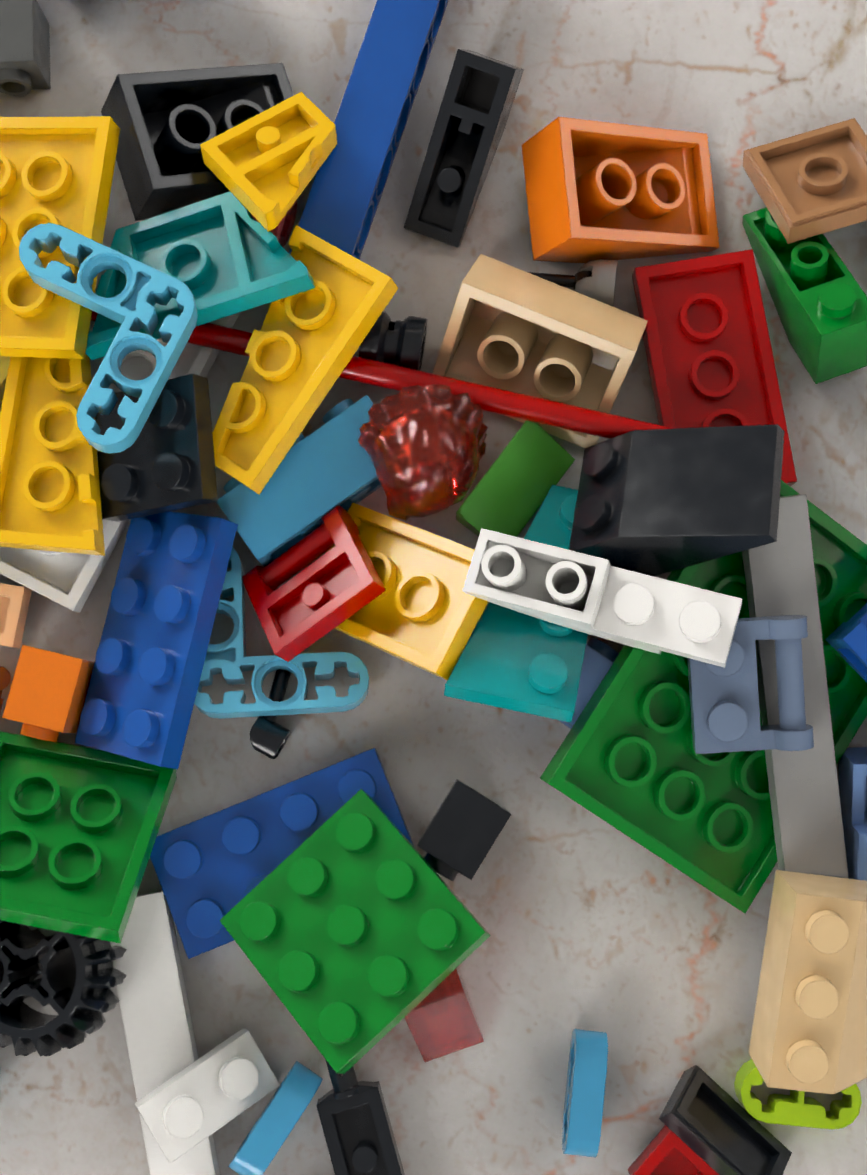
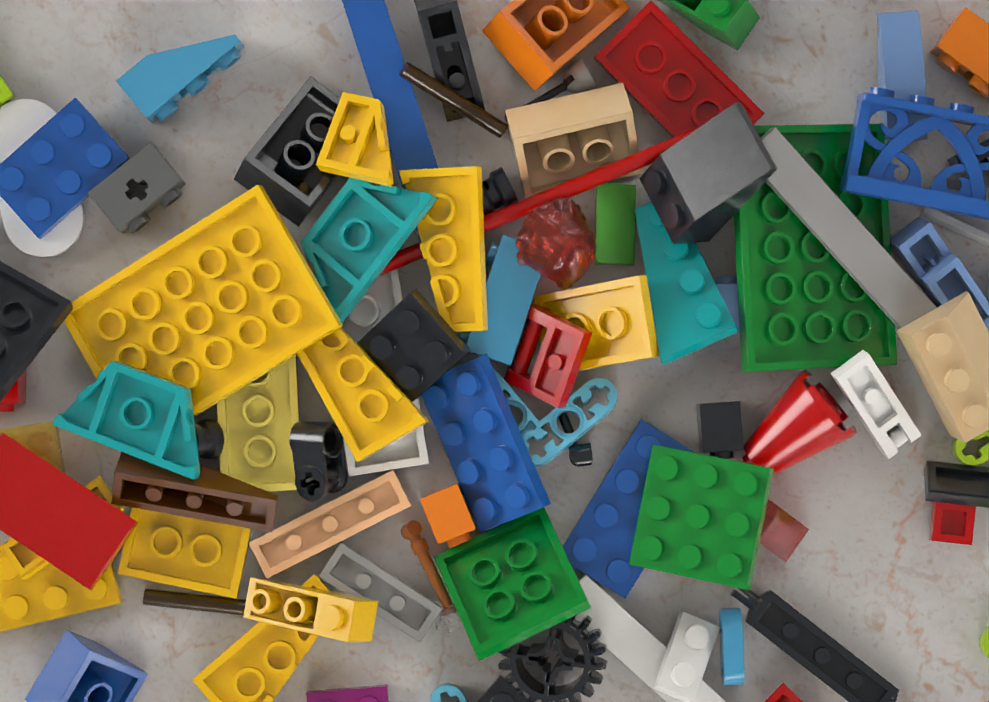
camera: 40 degrees left, 5 degrees up
medium azure beam [19,223,198,454] -> none
white slope [463,528,742,668] -> none
dark azure beam [562,1029,608,1158] -> none
sand blue plate [687,615,814,754] -> none
none -> dark brown bar [399,62,508,138]
none -> red cone [742,370,857,475]
none -> white plate [831,350,921,460]

